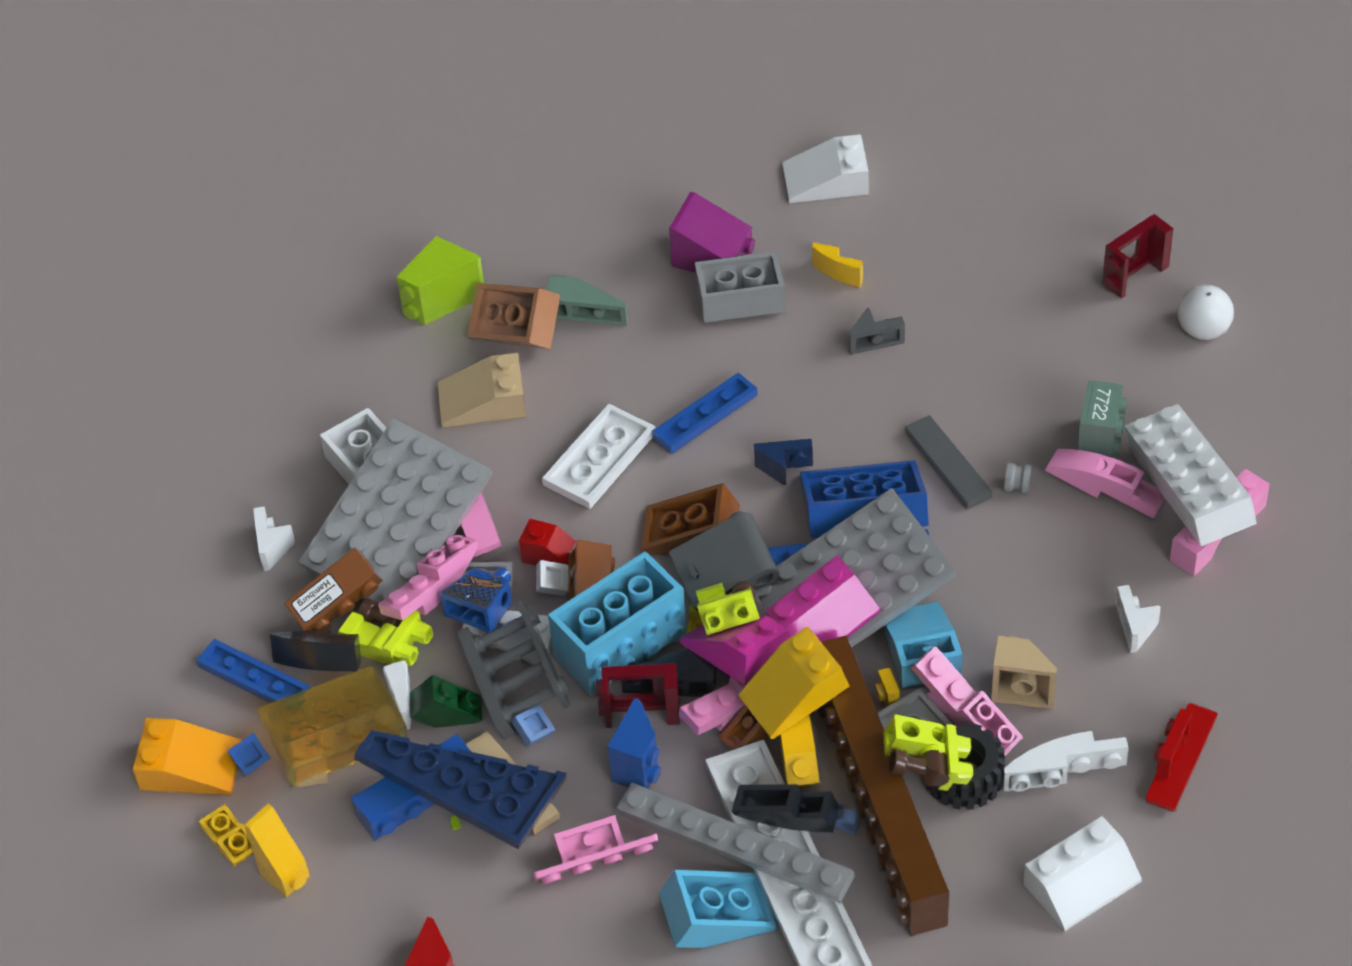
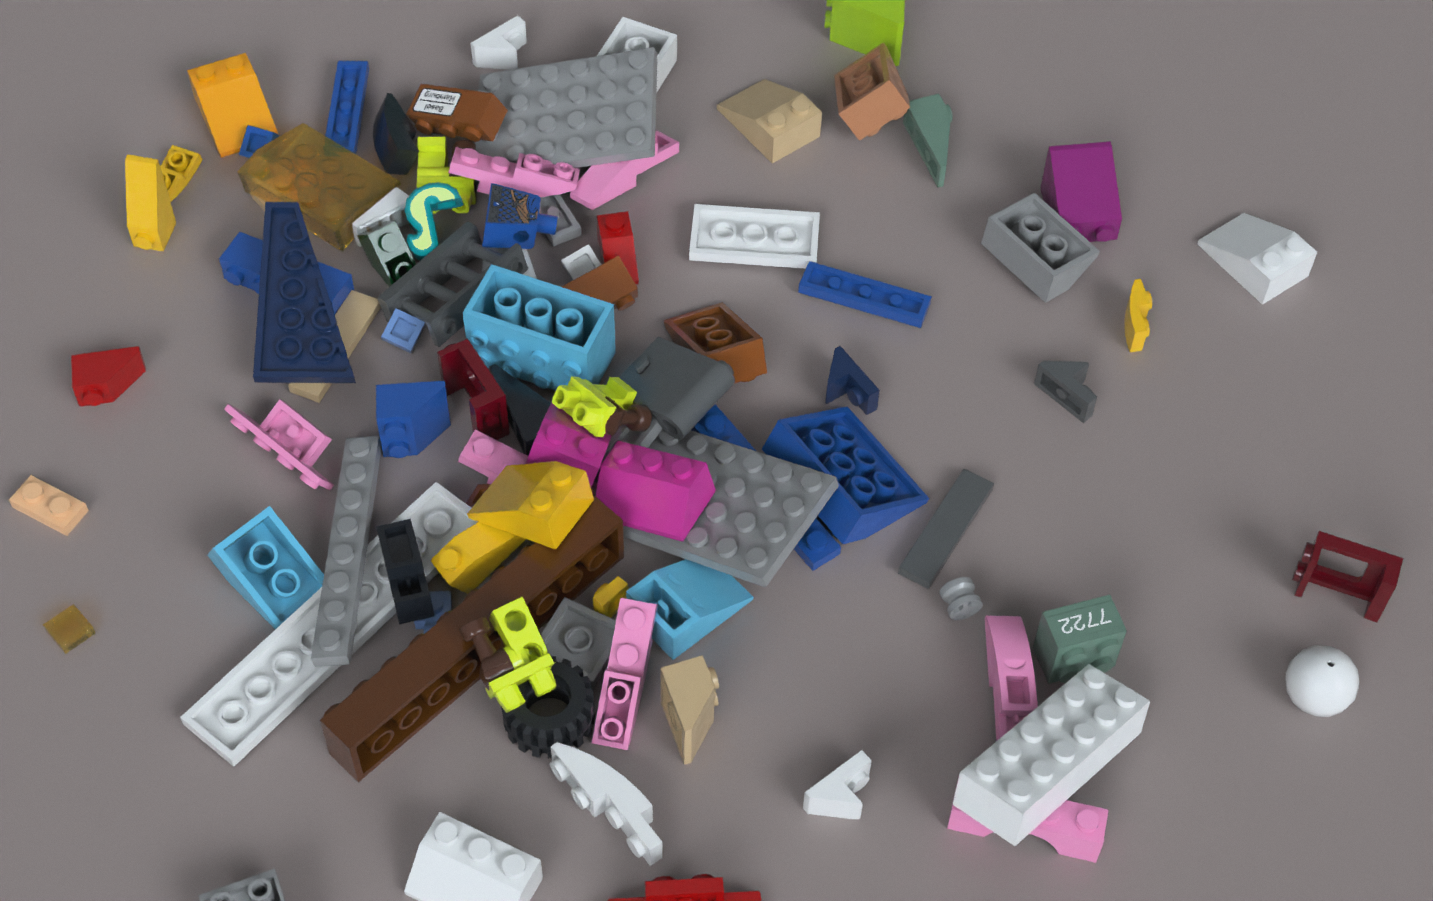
camera: 55 degrees right, 5 degrees up
none -> teal animal [405,182,463,261]

